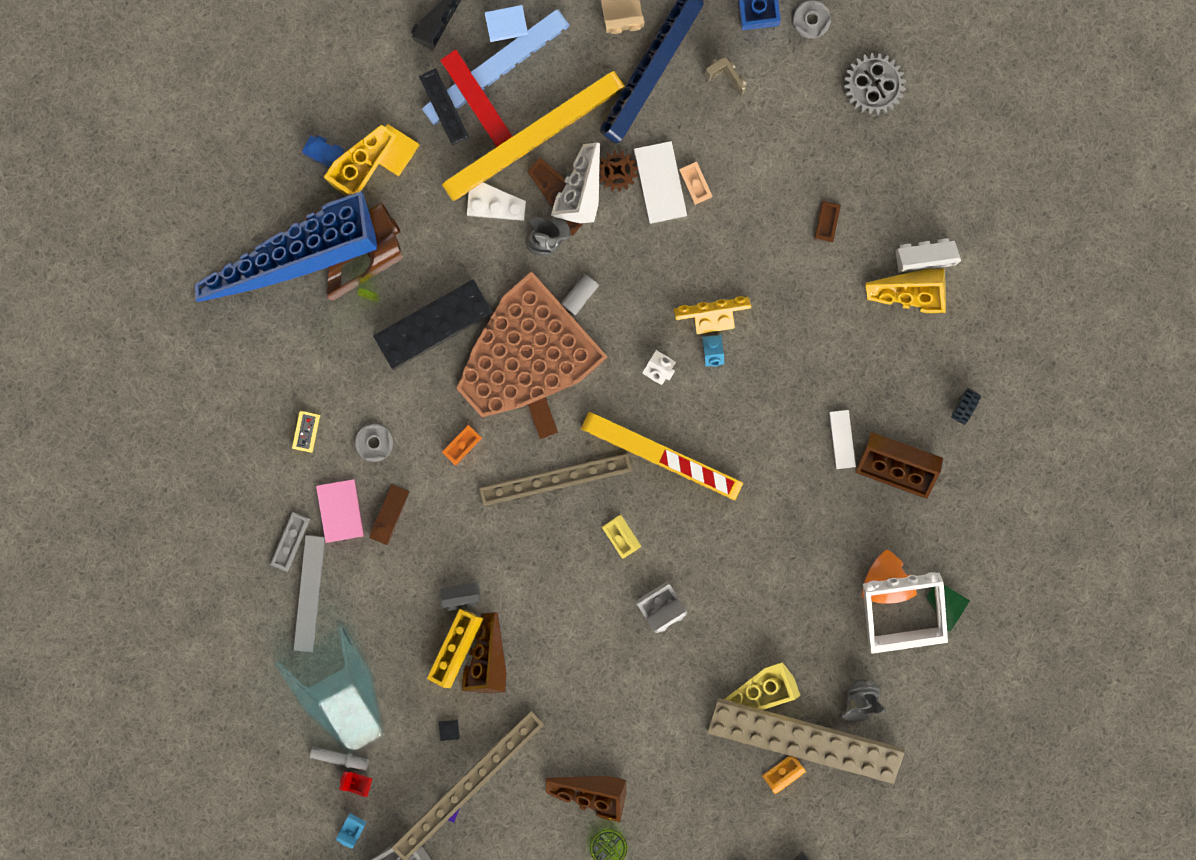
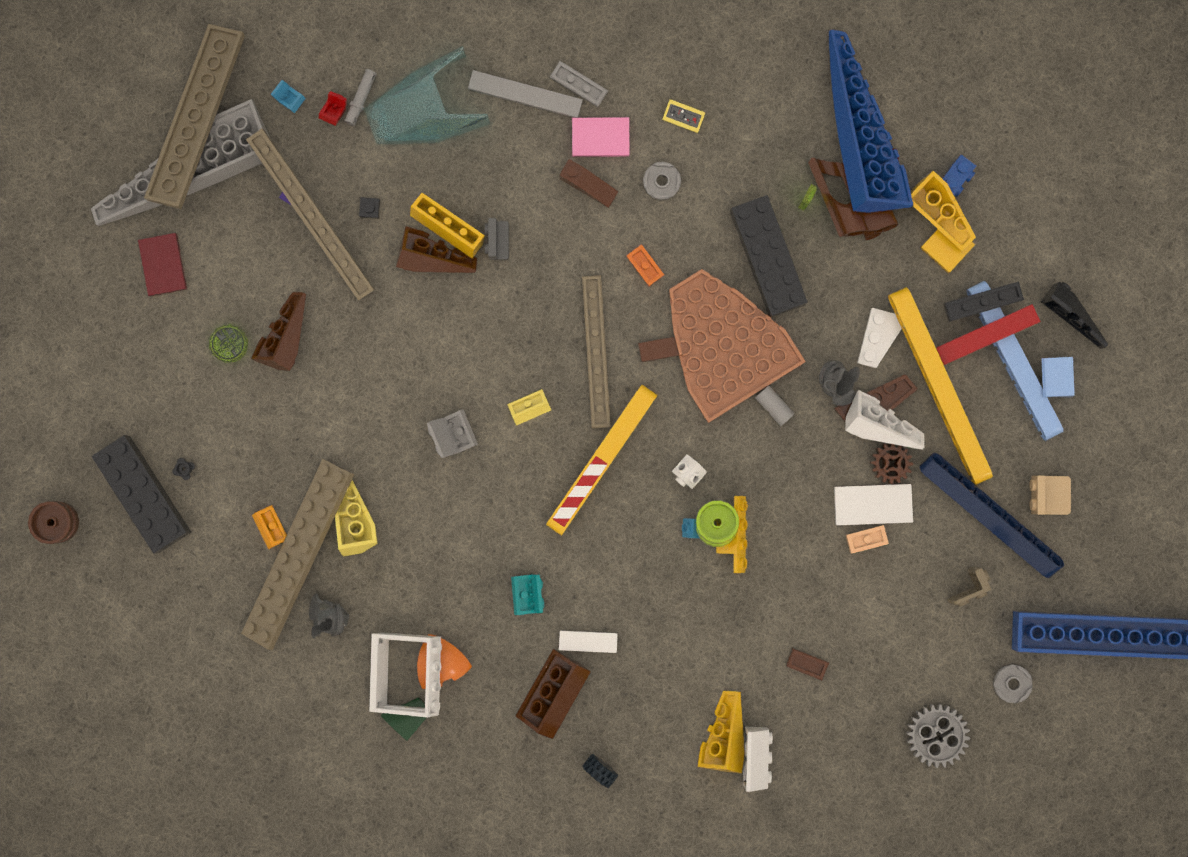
camera: 105 degrees right, 0 degrees up
none -> teal bracket [511,574,544,615]
none -> lime wheel [696,501,739,547]

